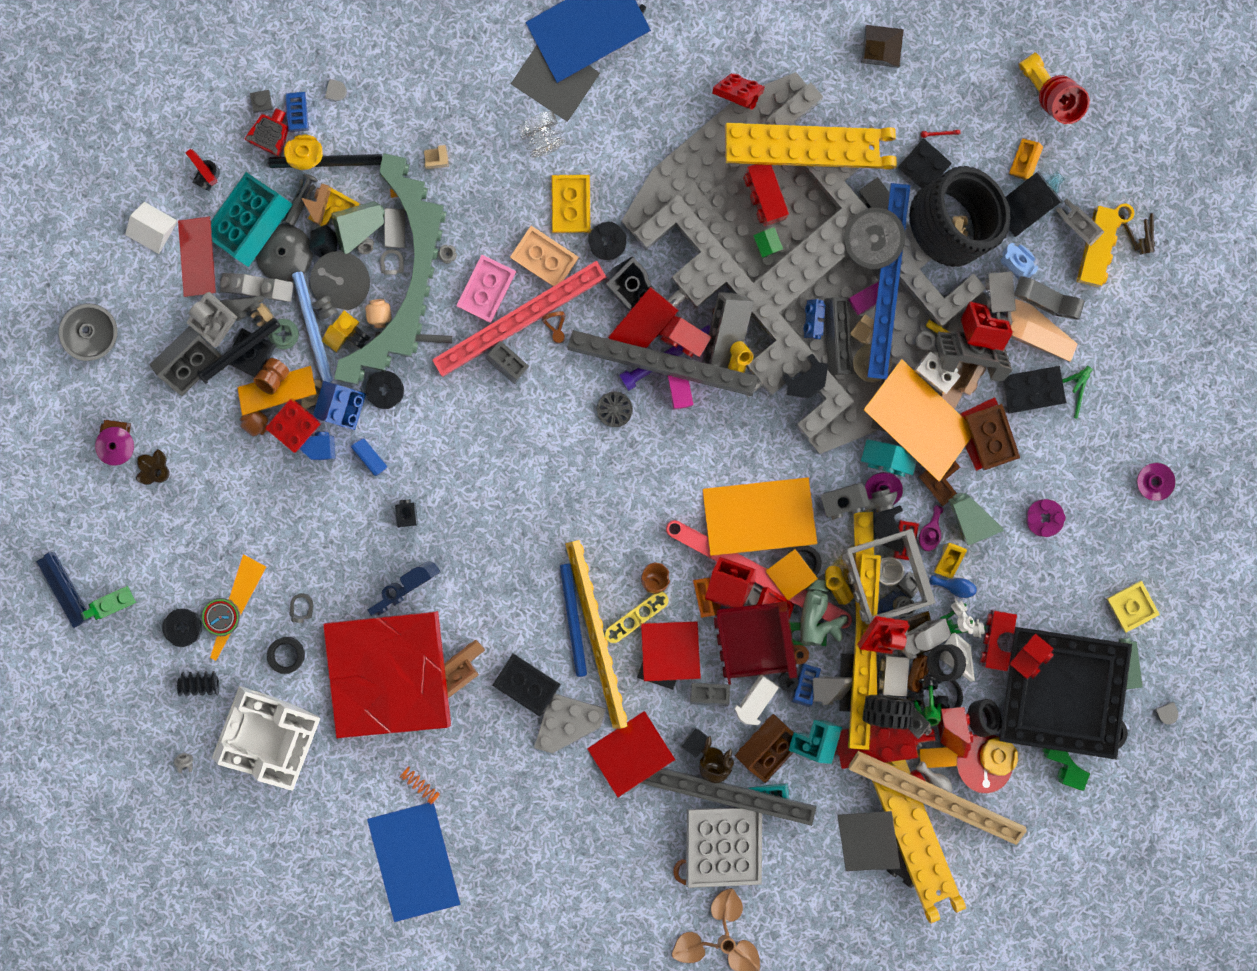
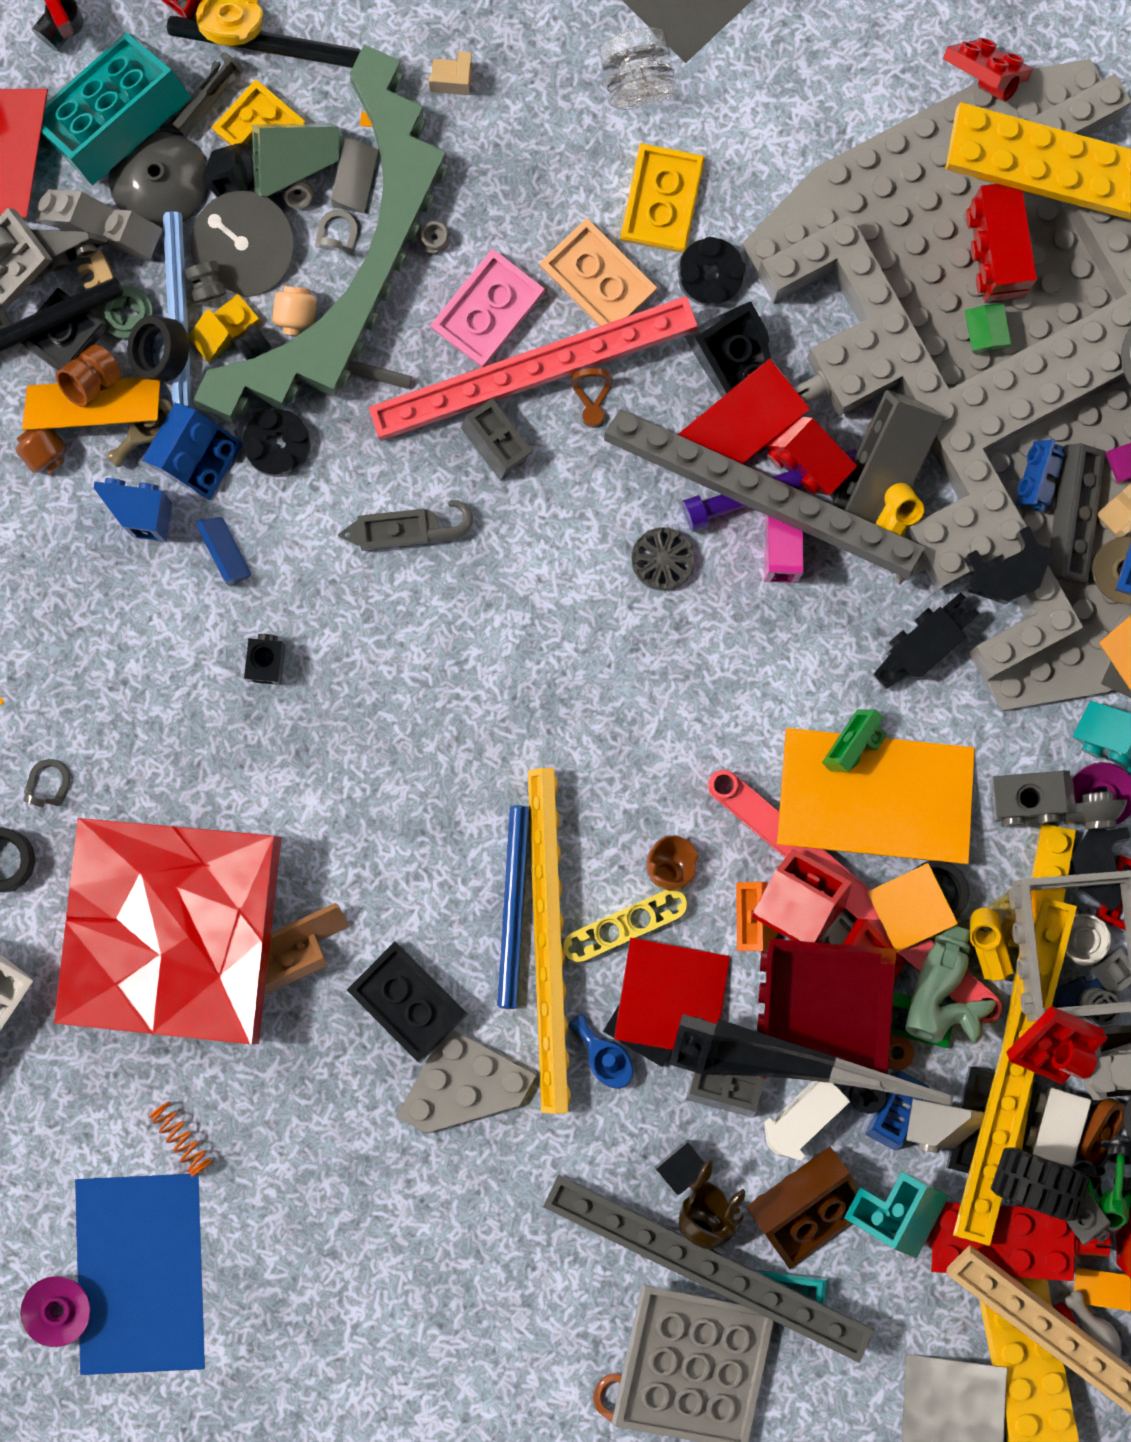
camera: 10 degrees right, 5 degrees down
red bracket [266,398,322,453] -> none
medium nougat slope [302,183,331,225] -> none
dark blue plate [367,561,441,616] -> none
red piece [587,711,676,798] -> none
none -> magenta dish [20,1276,91,1347]
none -> black tyre [127,315,190,382]
none -> dark grey plate [338,500,473,551]
none -> blue piece [568,1014,633,1089]
none -> black plate [669,1014,953,1105]
none -> green hinge [822,709,887,772]
none -> black hinge [873,592,980,689]

